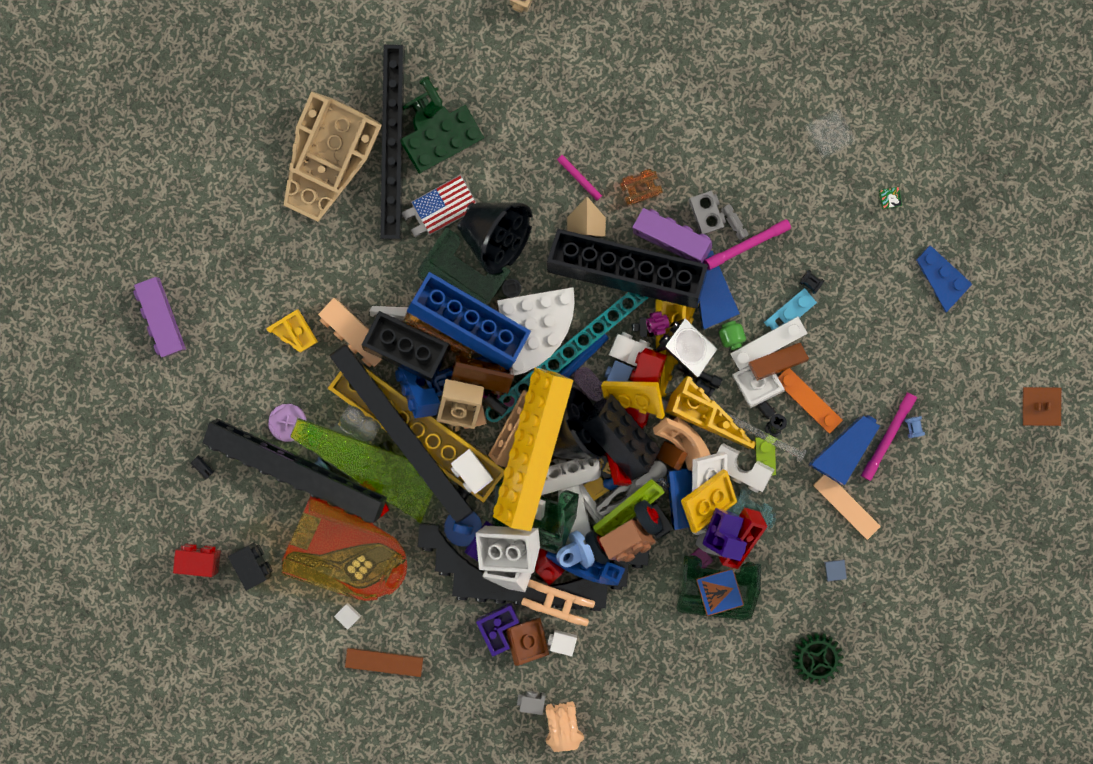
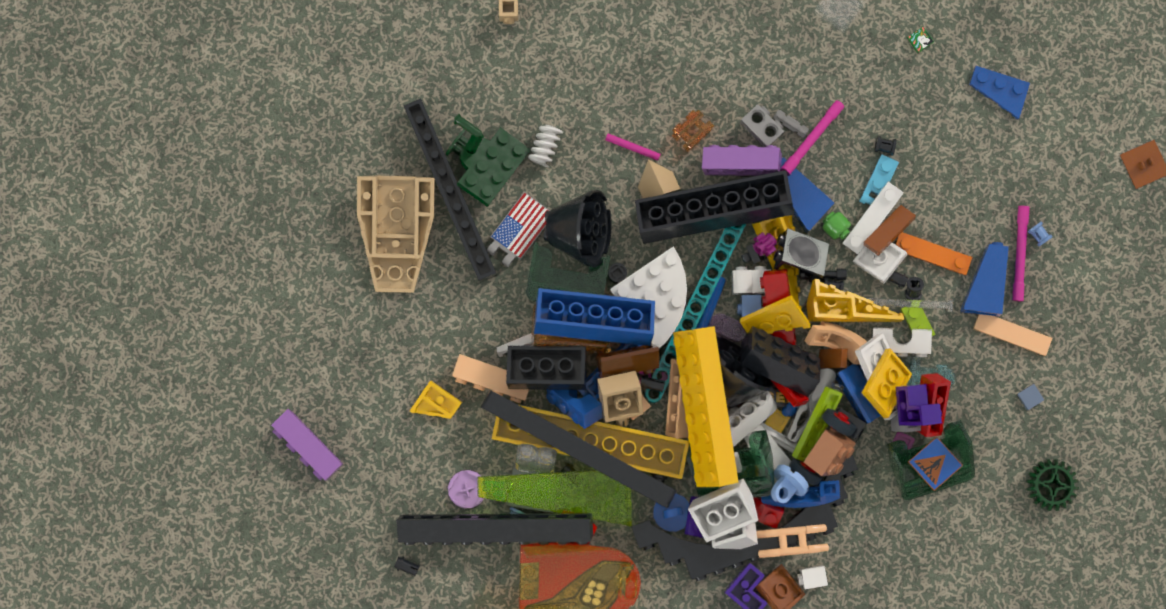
camera: 30 degrees left, 5 degrees down
white brick [450,448,494,494] -> none
none -> white piece [528,125,563,167]

